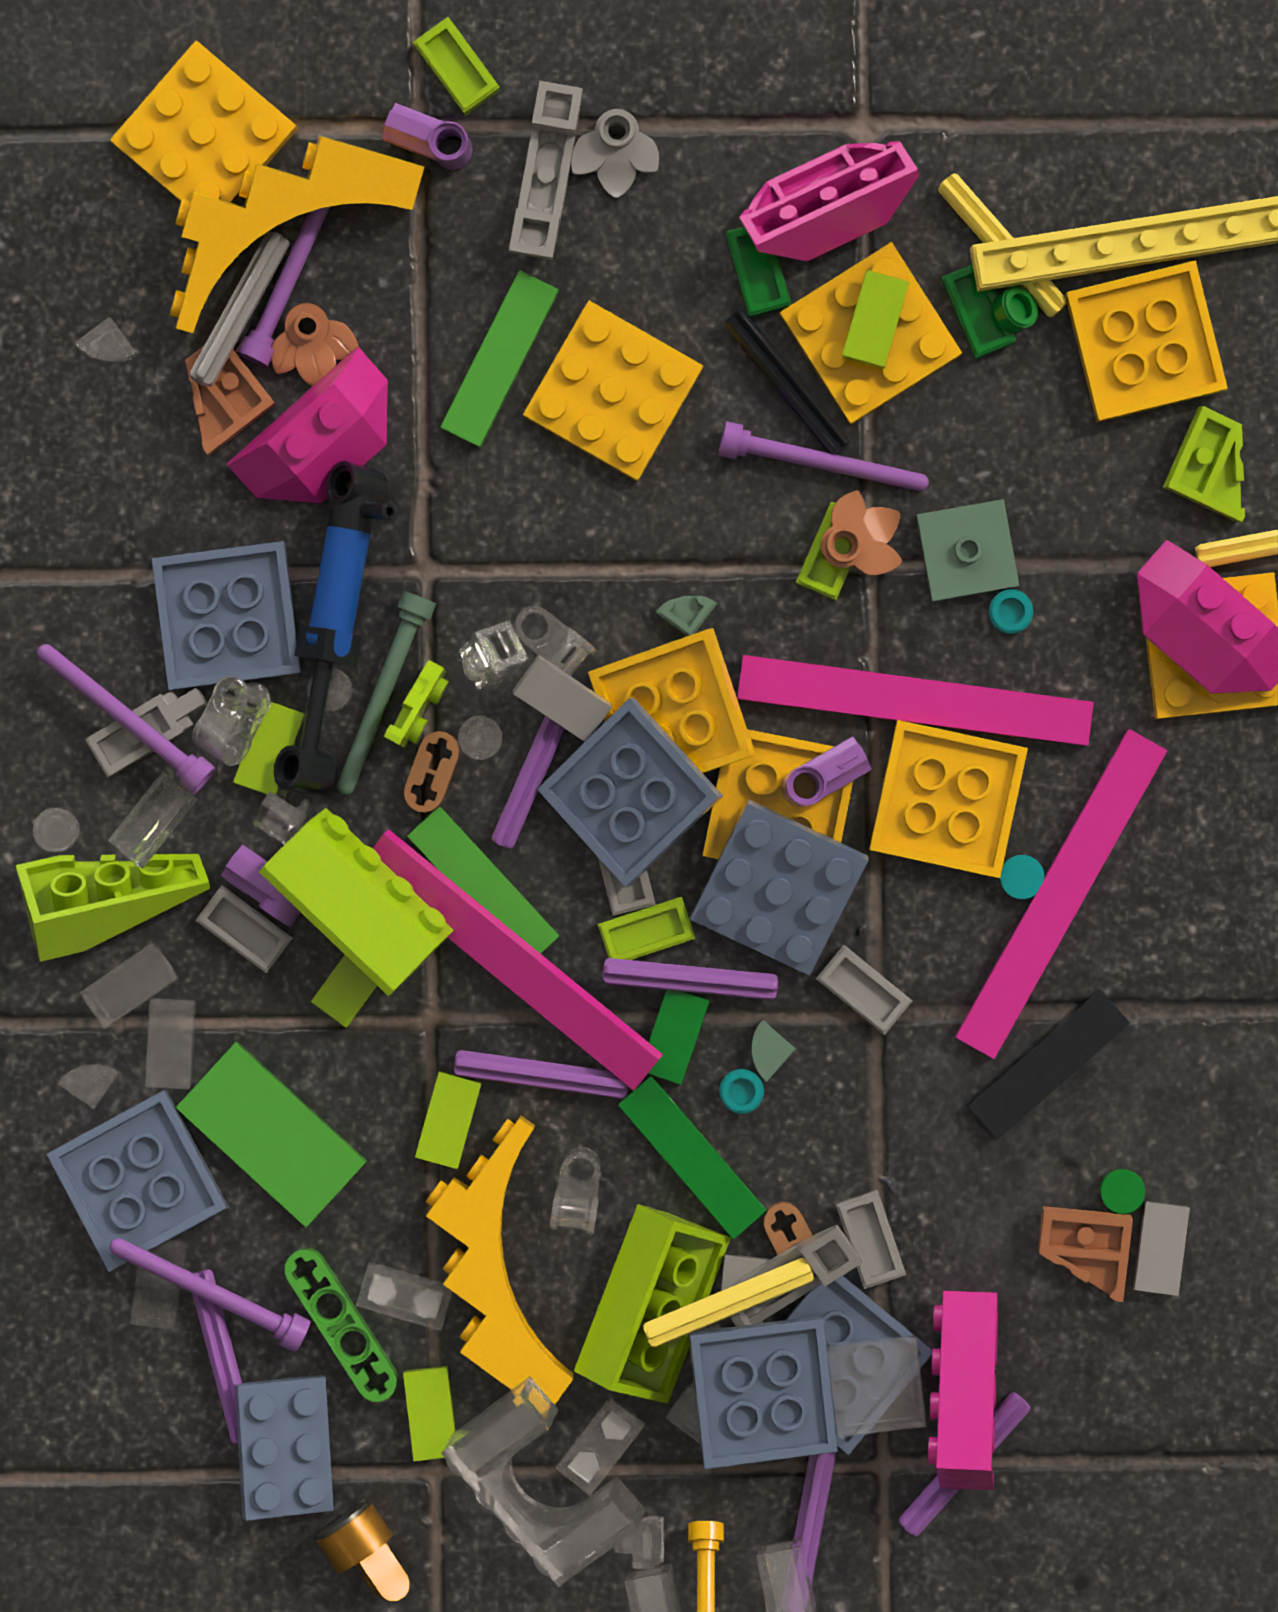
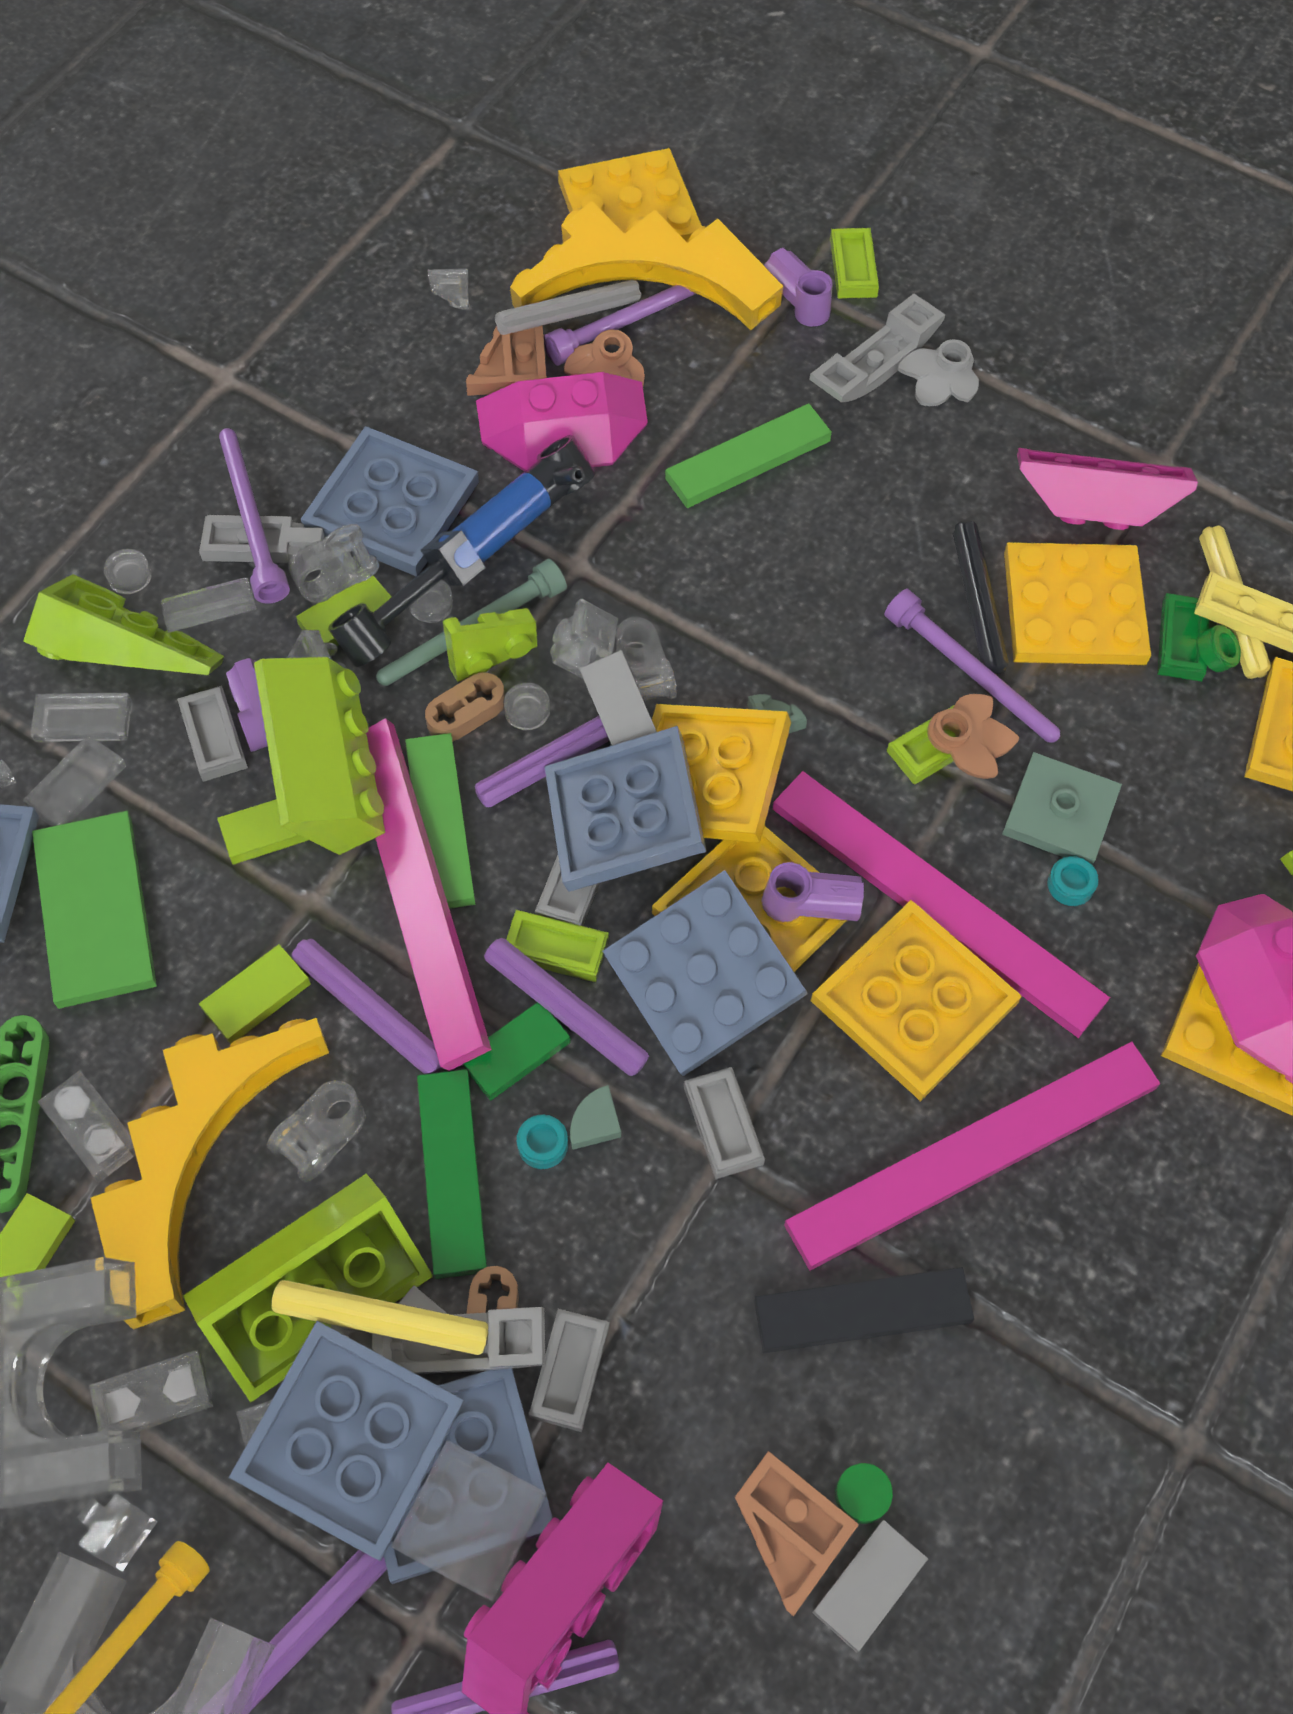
camera: 30 degrees right, 25 degrees down
yellow plate [523,300,703,482] -> none
green tile [725,227,791,318] -> none
lime tile [841,270,909,369] -> none
teal tile [999,855,1044,899] -> none

